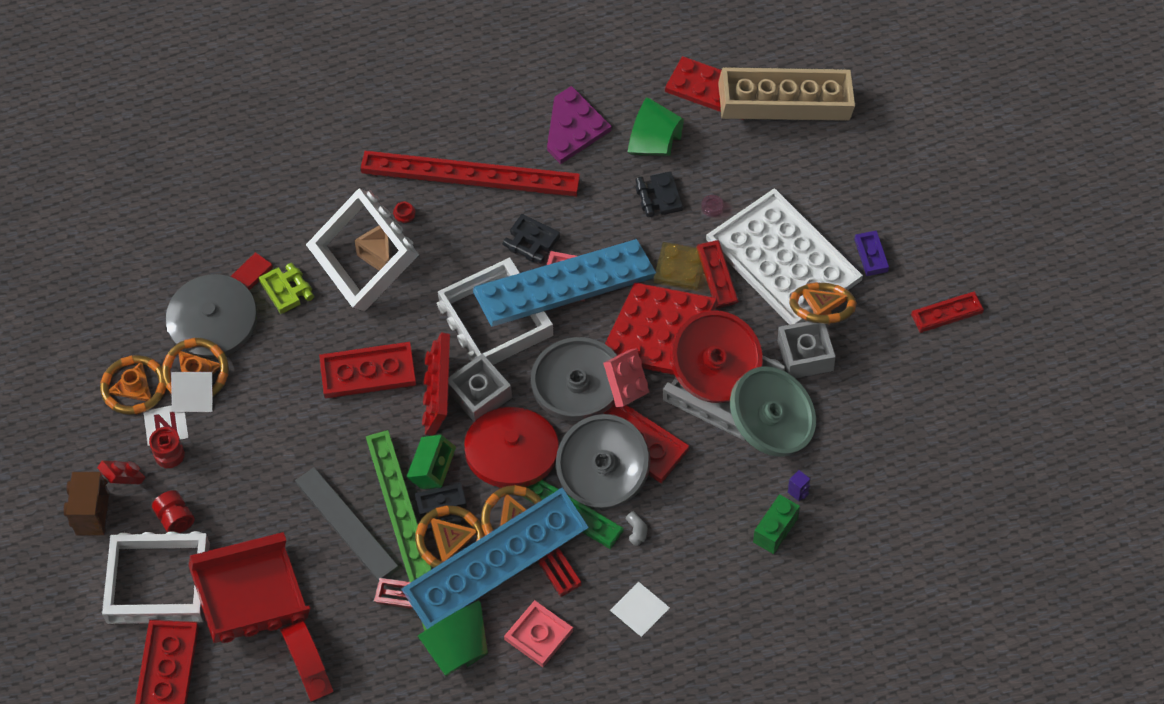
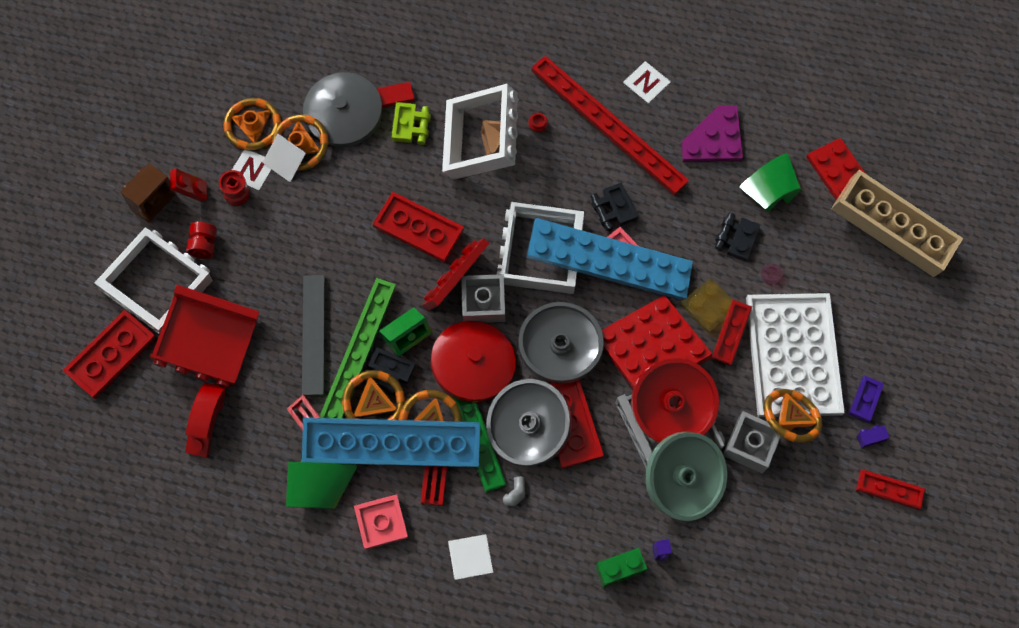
camera: 30 degrees right, 10 degrees up
coral plate [603,348,649,407] -> none
none -> white sticker [623,61,670,103]
none -> dark purple piece [857,425,890,448]

